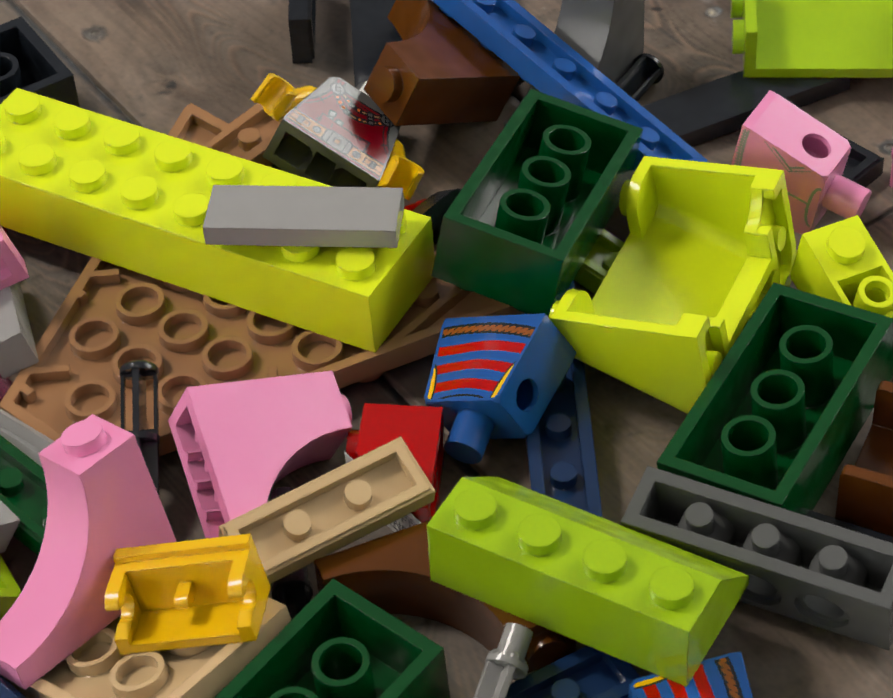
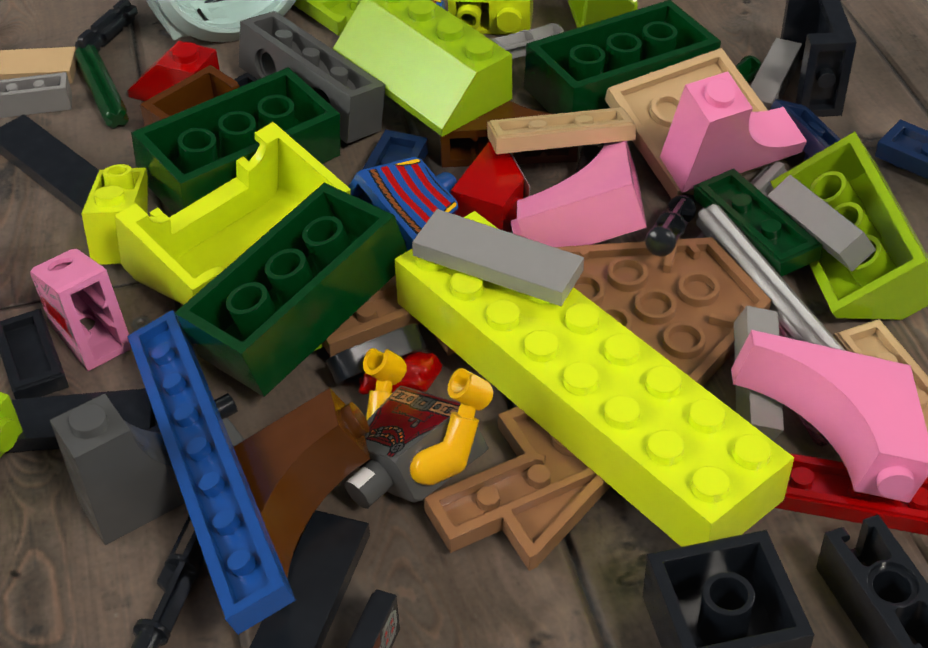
camera: 160 degrees left, 0 degrees up
yellow hinge [105,534,271,655] -> none

